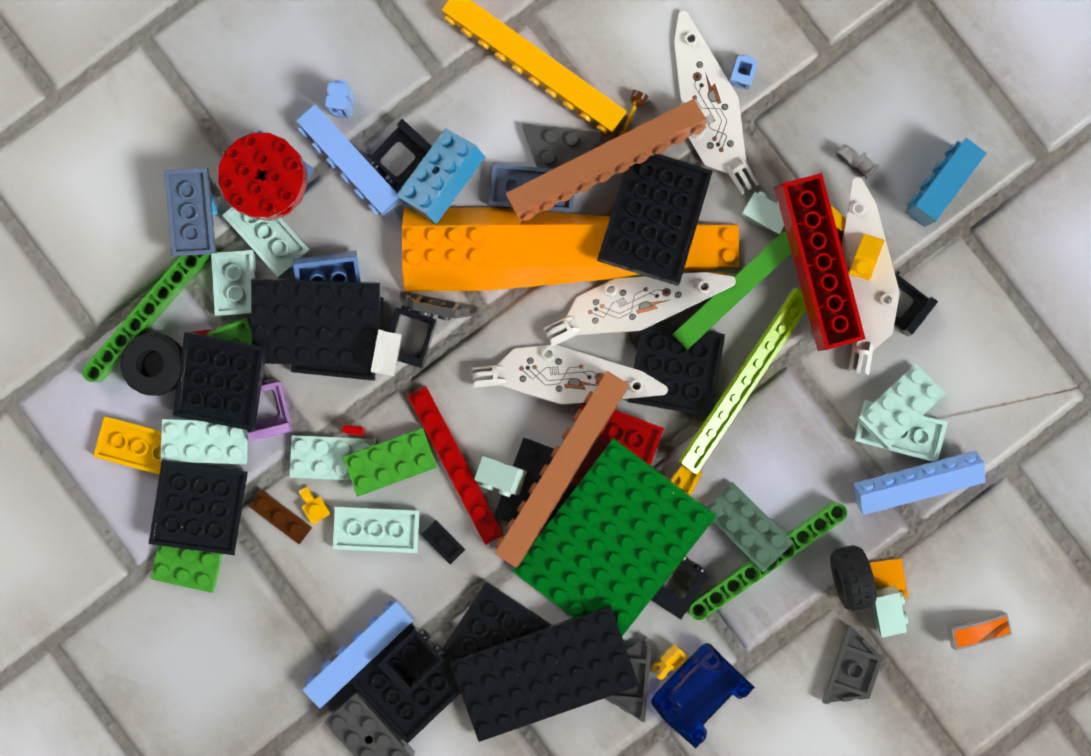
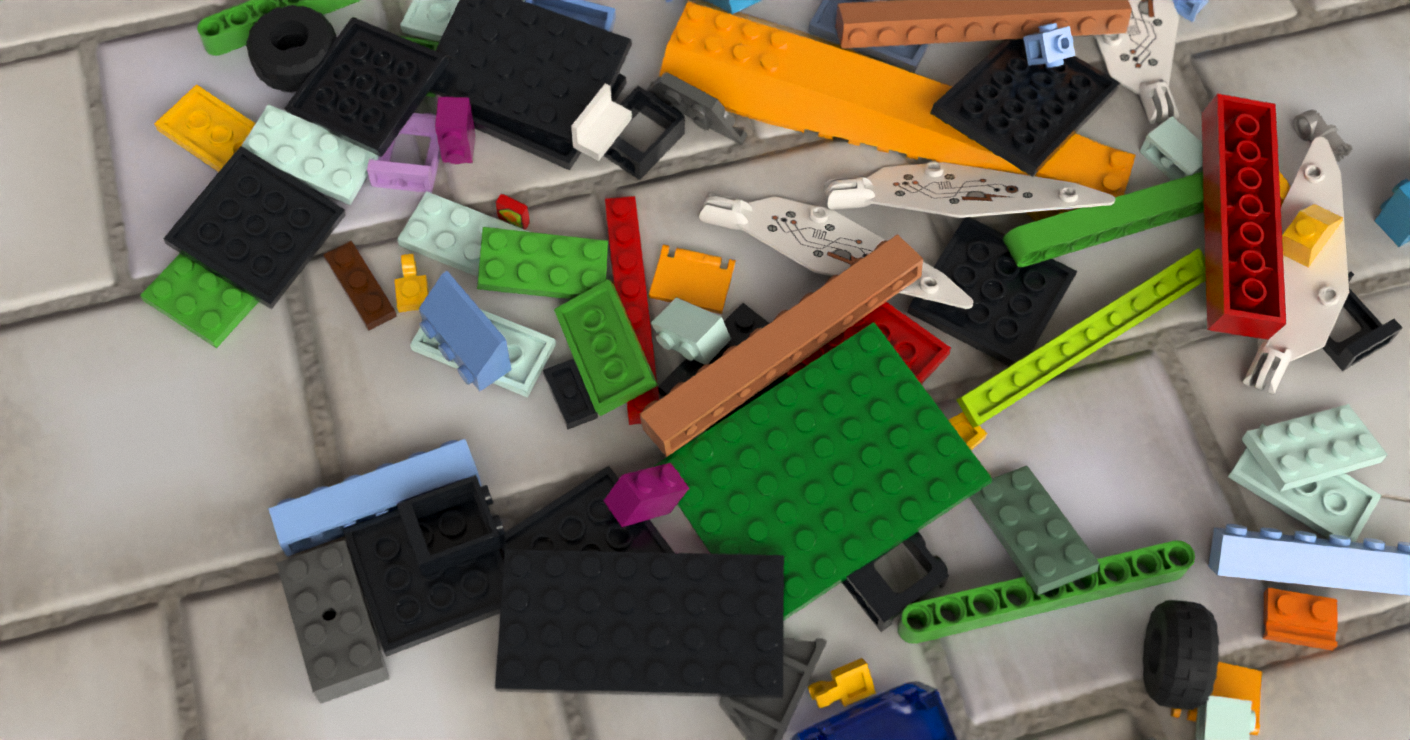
camera: 15 degrees right, 25 degrees down
none -> medium blue slope [419,271,512,392]
none -> magenta brick [435,97,476,165]
none -> bright green plate [554,279,658,416]
none -> magenta brick [604,463,689,527]
none -> light orange piece [649,244,736,314]
none -> light blue brick [1023,23,1075,68]
none -> orange plate [1263,588,1338,651]

